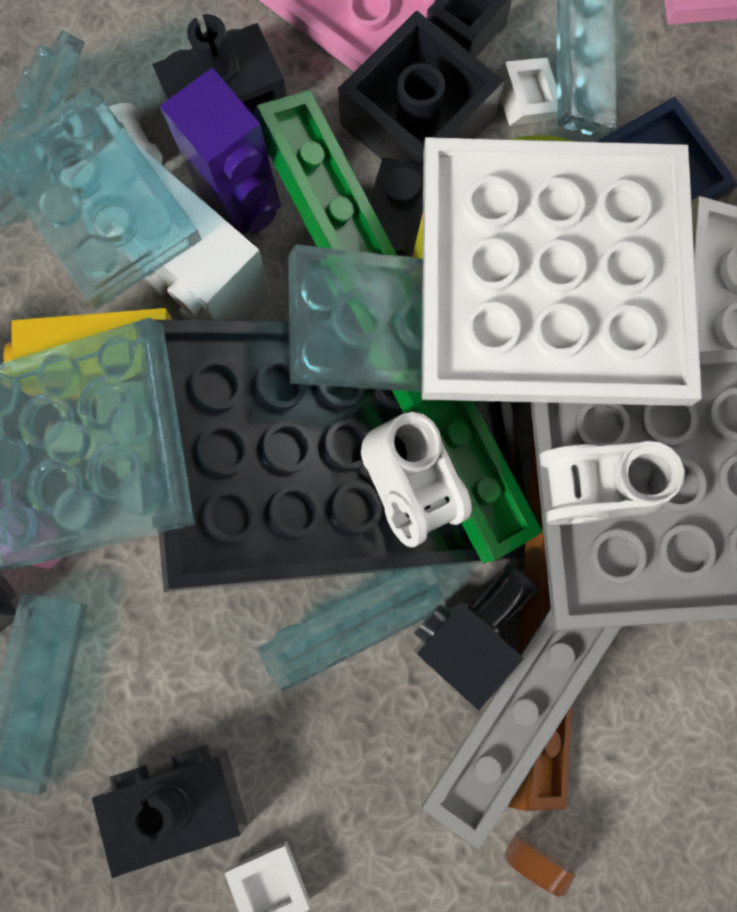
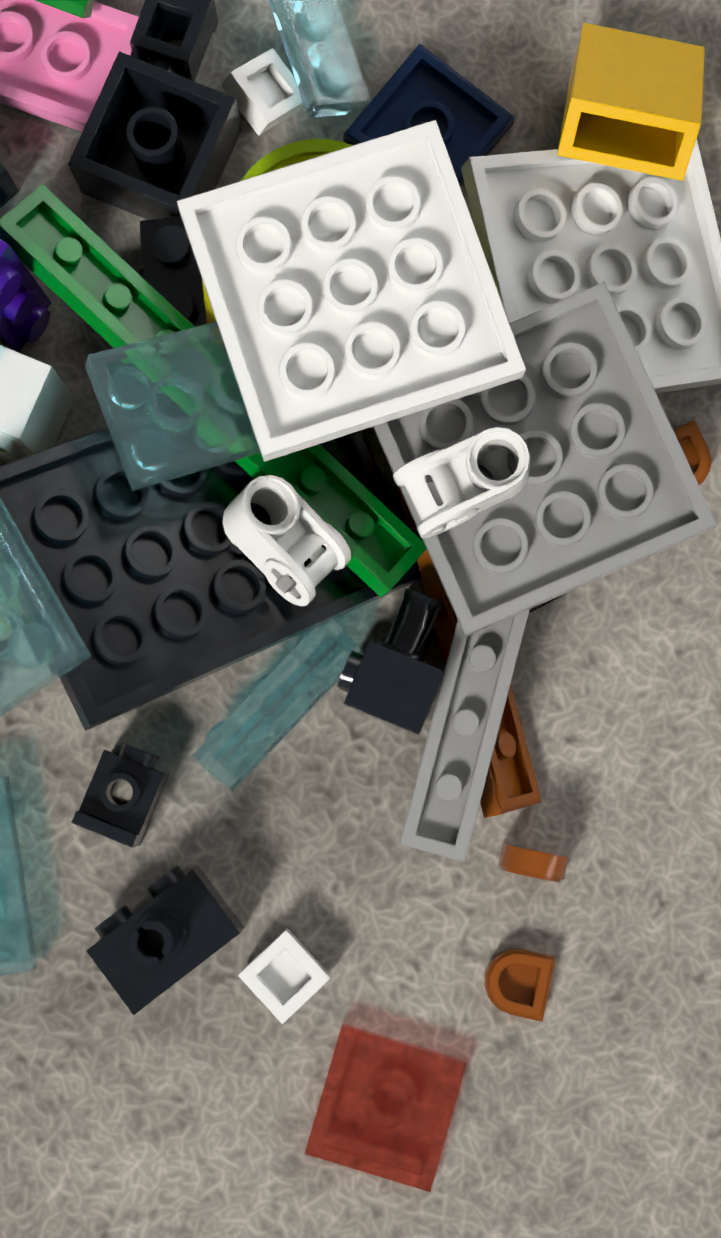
camera: 20 degrees left, 5 degrees up
none -> black brick [71,743,170,848]

